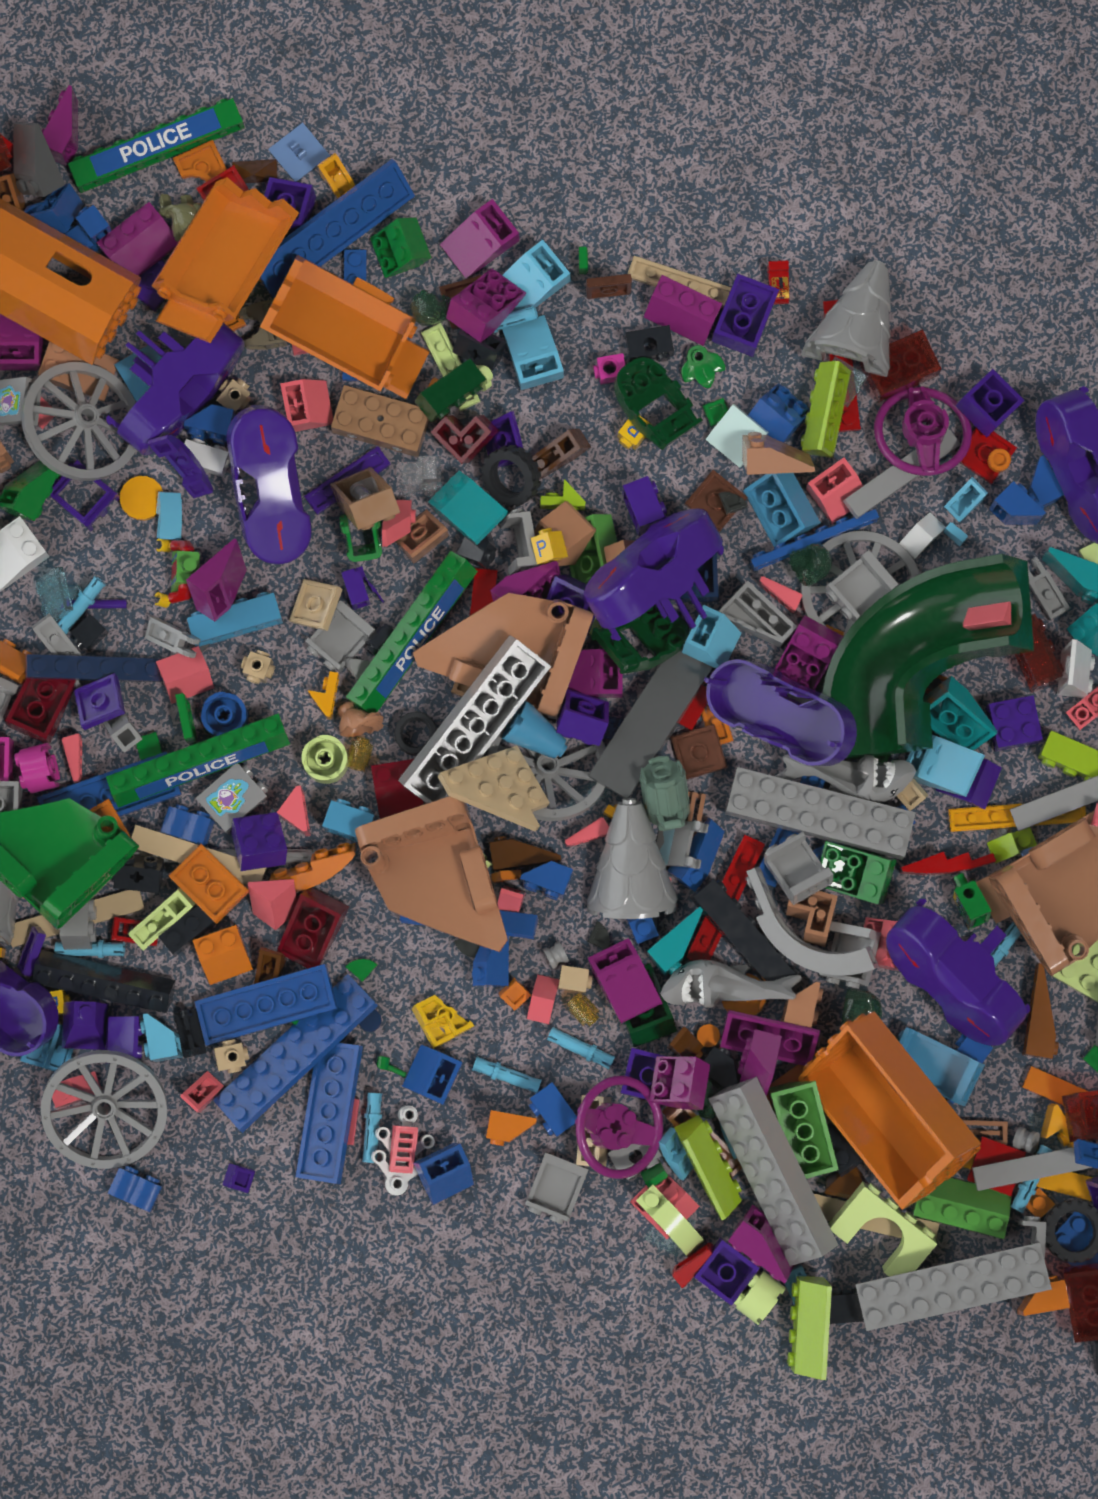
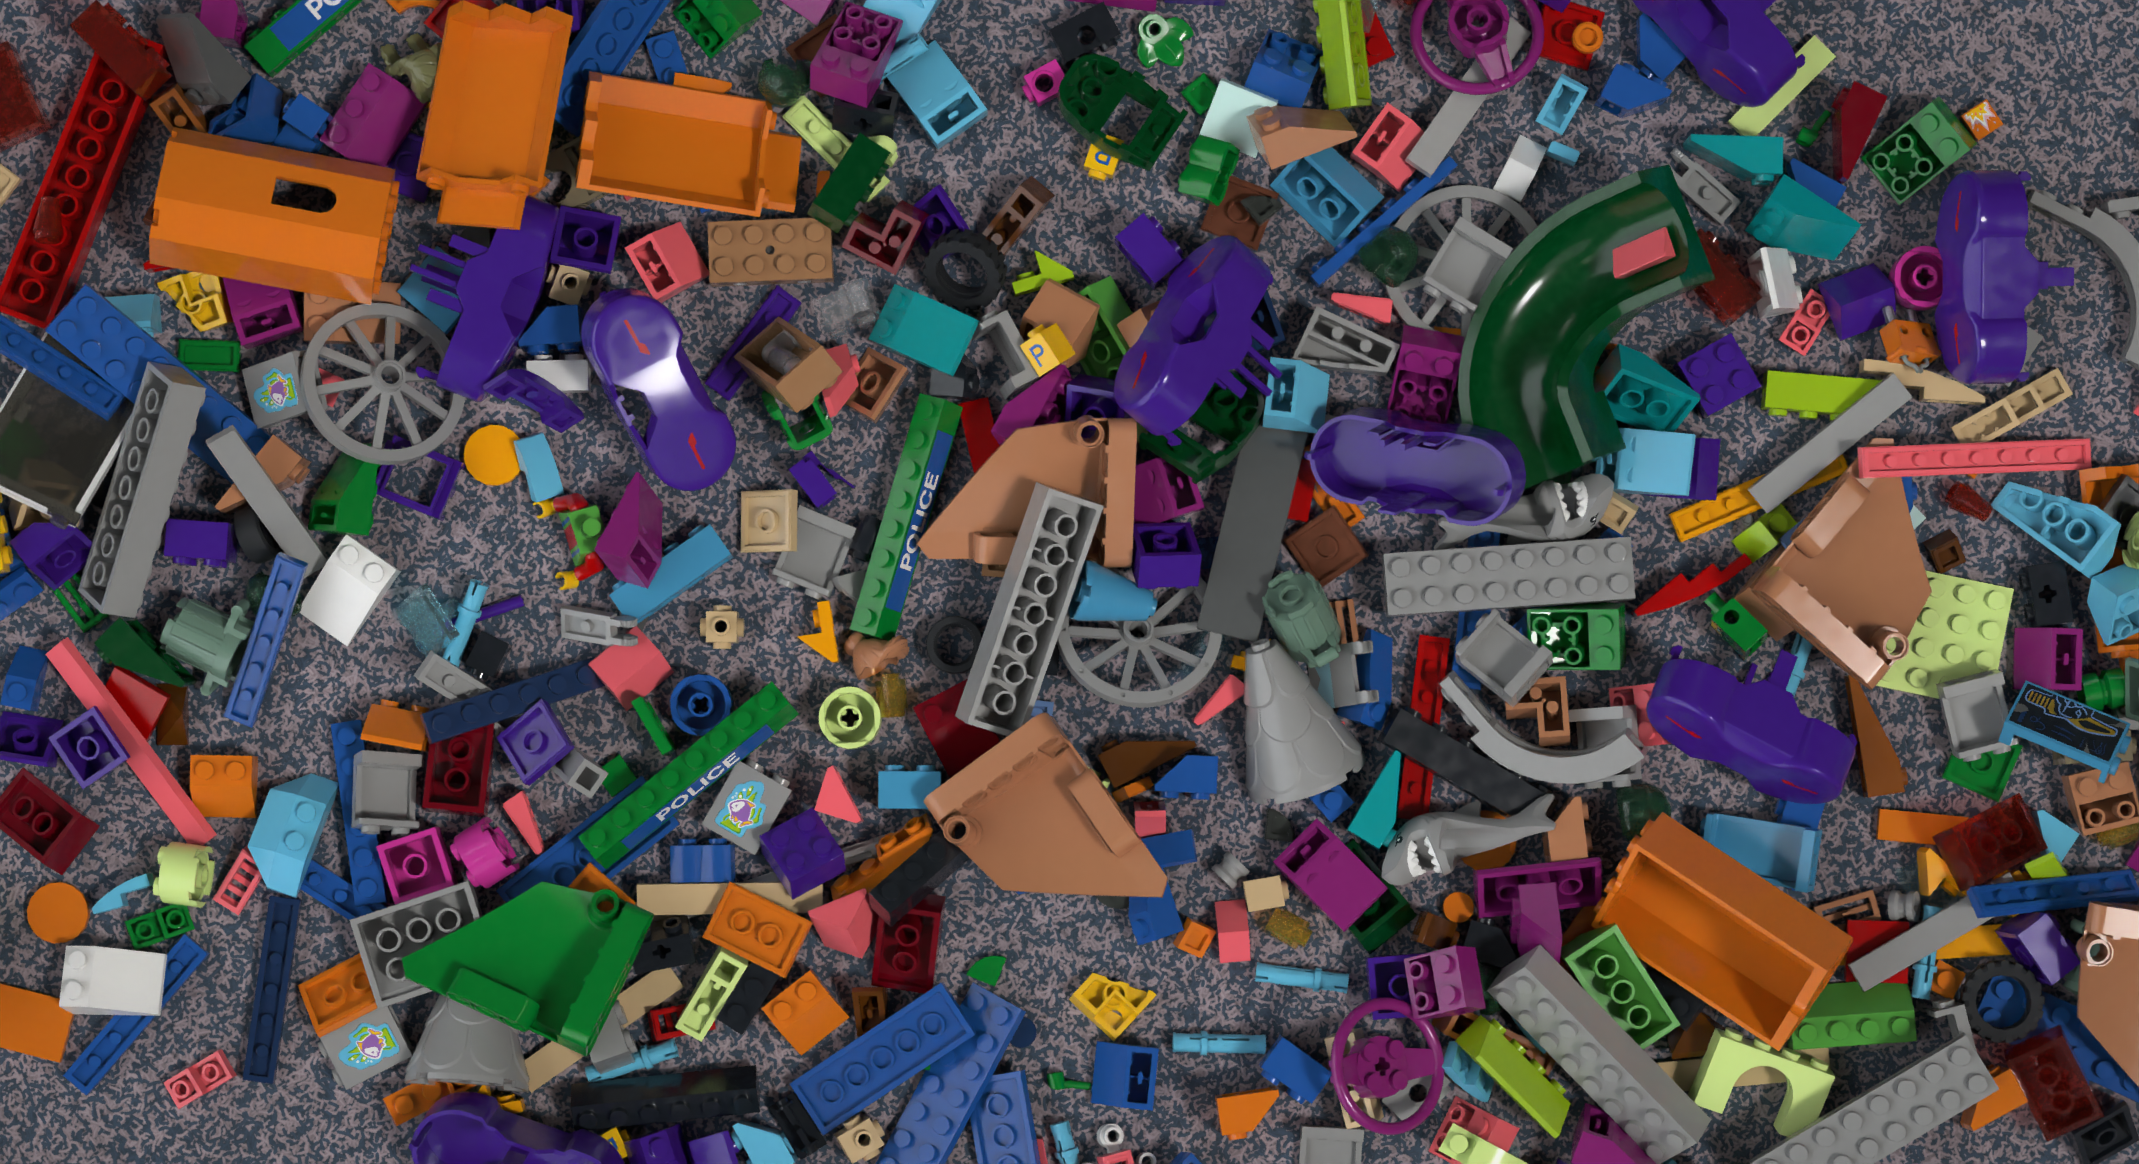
camera: 20 degrees left, 5 degrees up
dark purple tile [17,925,46,977] -> none
tan wing [438,745,550,831] -> none
green tile [640,1160,668,1188] -> none
none -> dark purple slope [550,206,621,274]
none -> black brick [869,825,970,927]
none -> green brick [1178,135,1240,206]

